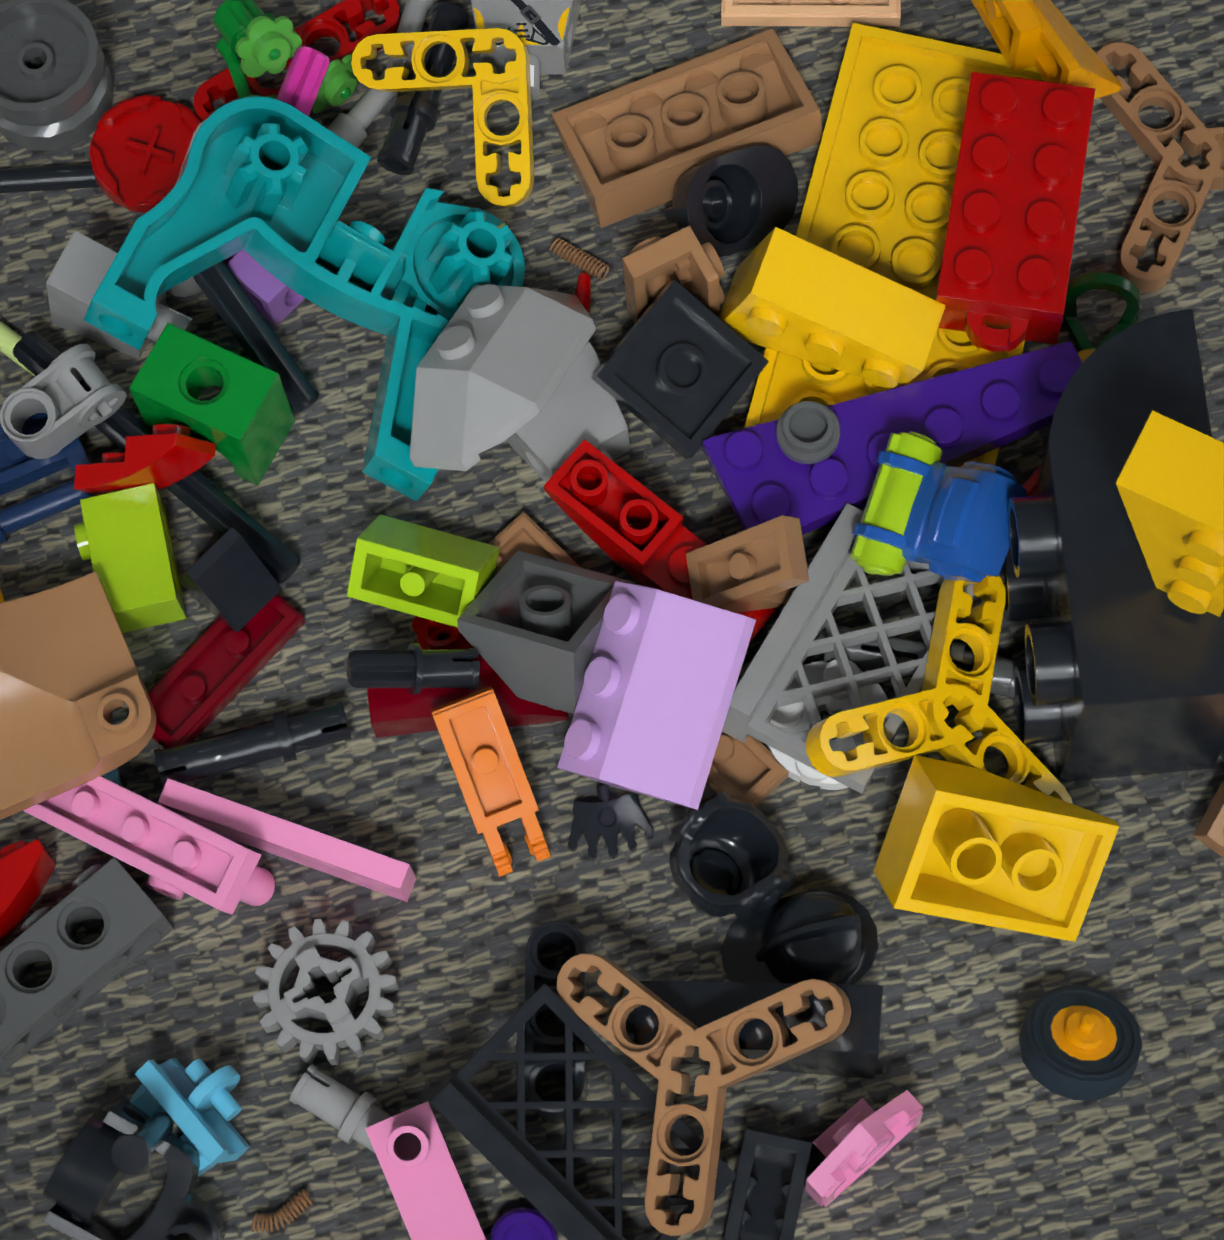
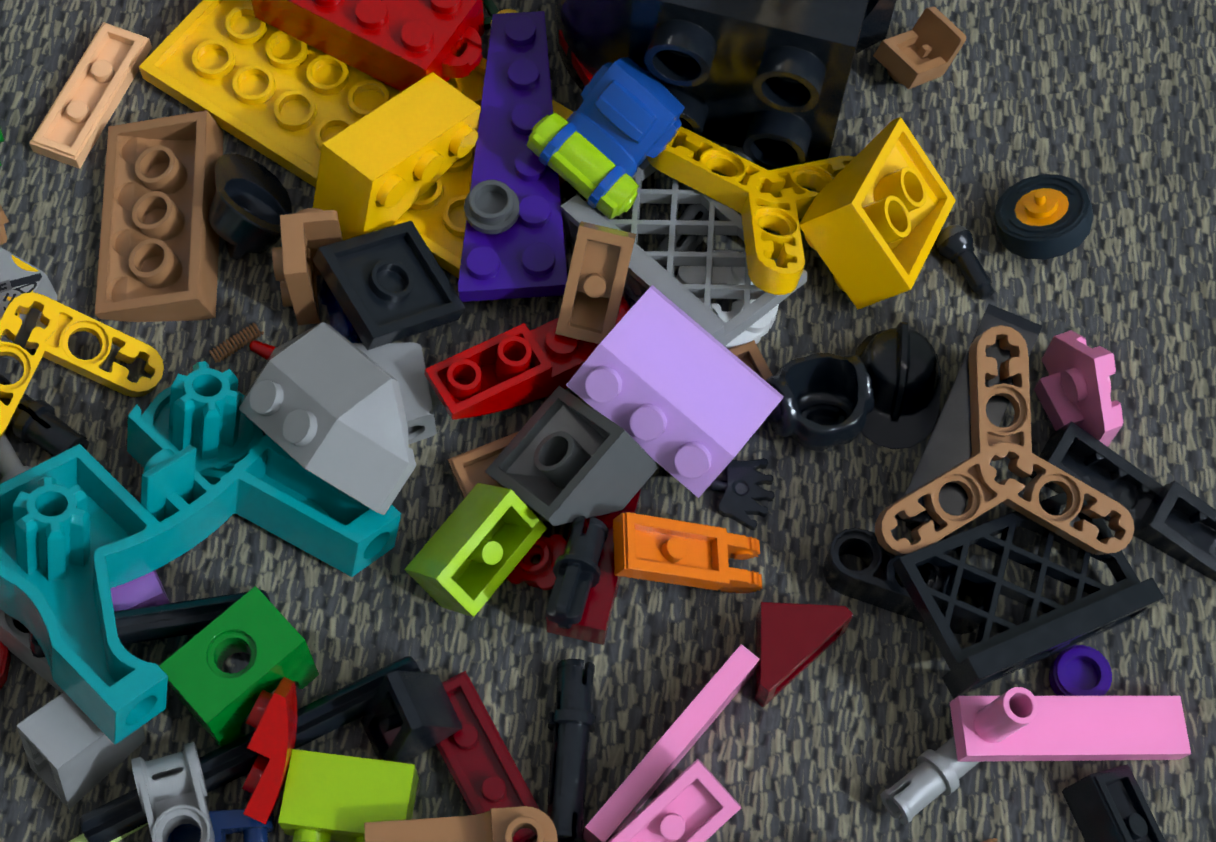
camera: 80 degrees left, 5 degrees down
light grey gear [253,919,399,1066] -> none
none -> dark red slope [755,602,854,708]
none -> black piece [936,224,995,300]

